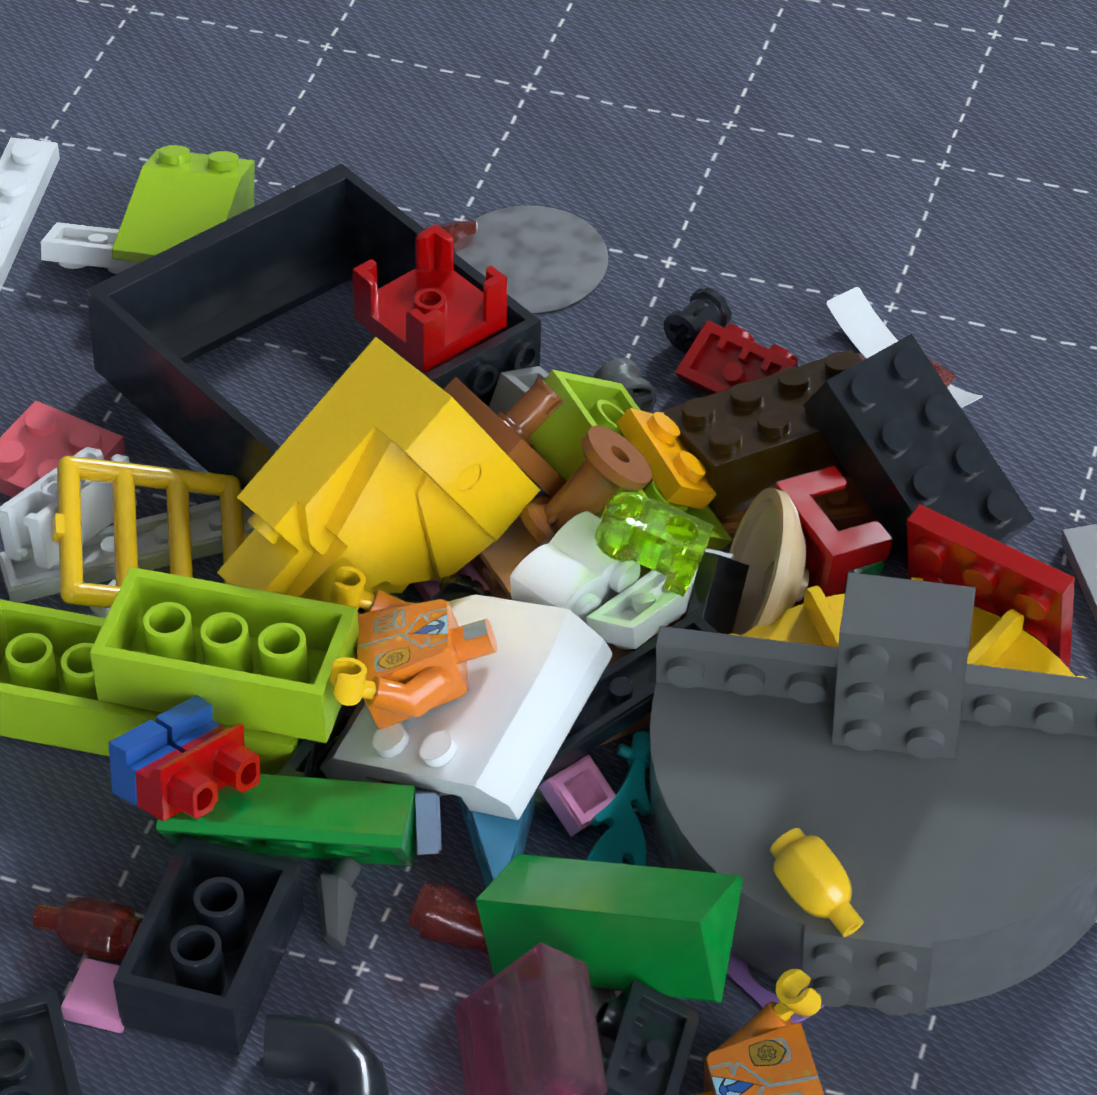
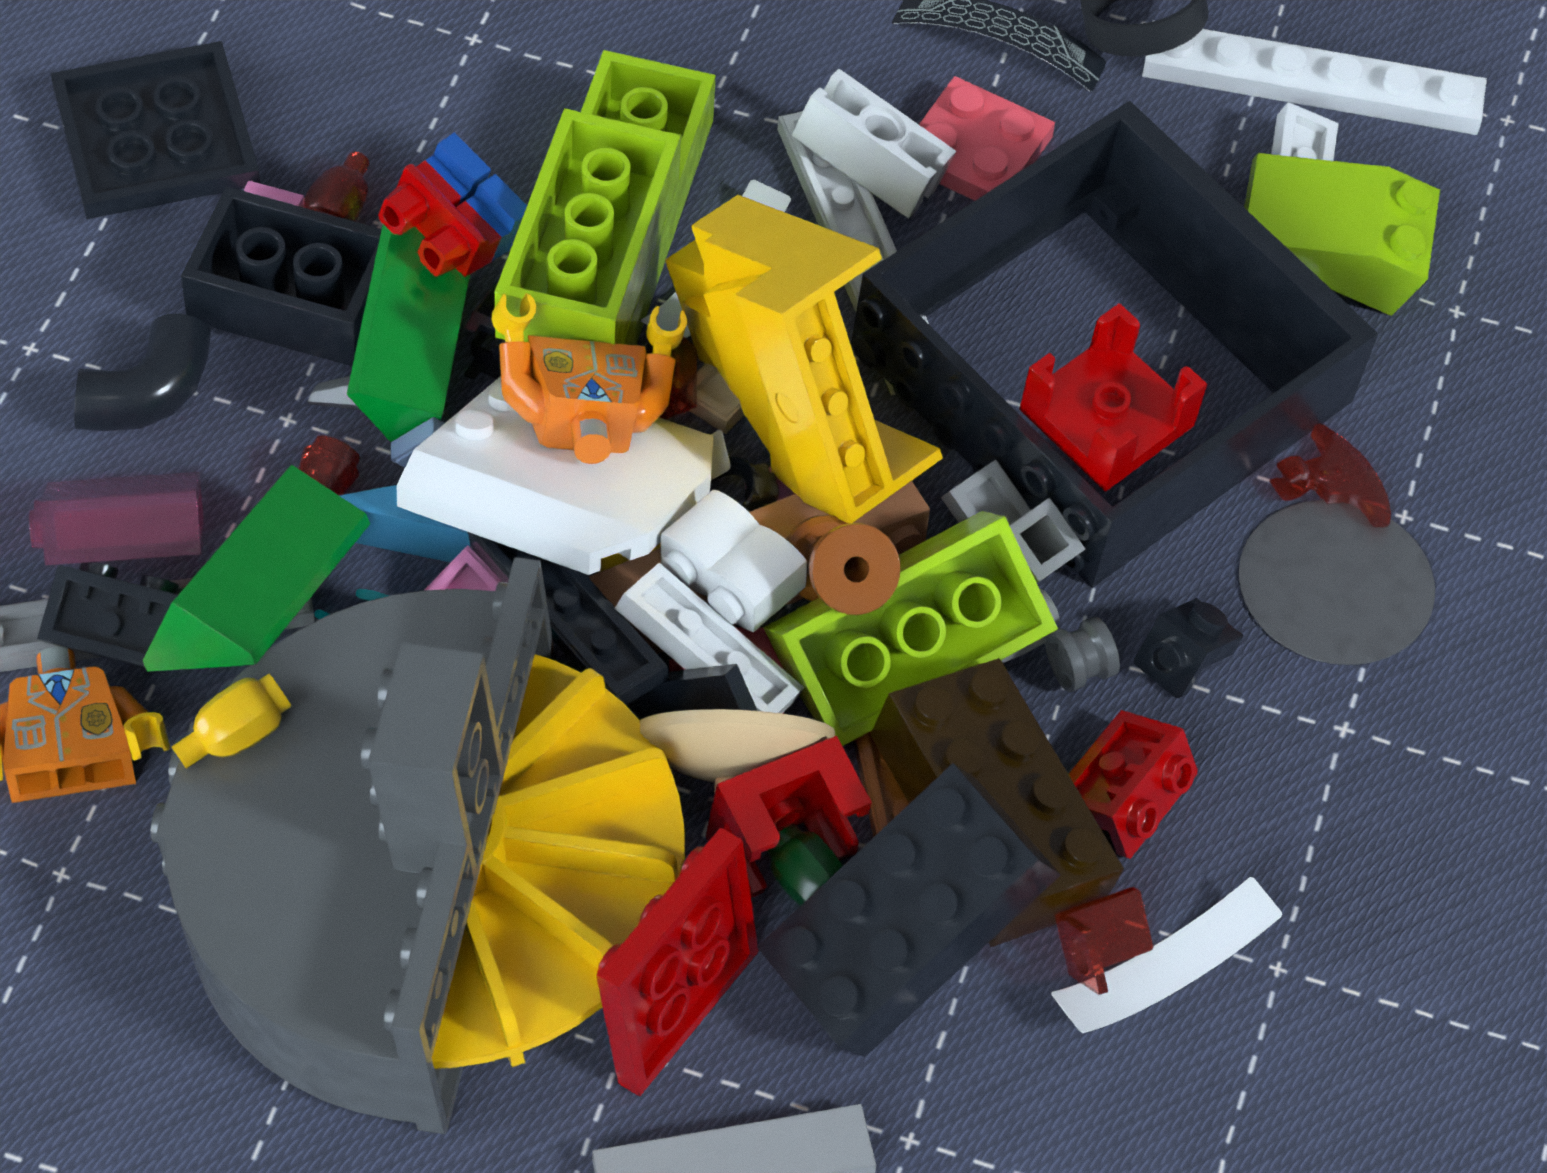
camera: 85 degrees right, 10 degrees up
yellow bar [51,456,249,608] -> none
dark orange tile [444,377,567,498] -> none
clear neon green leg [595,492,714,597] -> none
light orange plate [616,408,717,510] -> none
black bush [663,287,732,354] -> none
none -> black bracket [1134,598,1244,698]

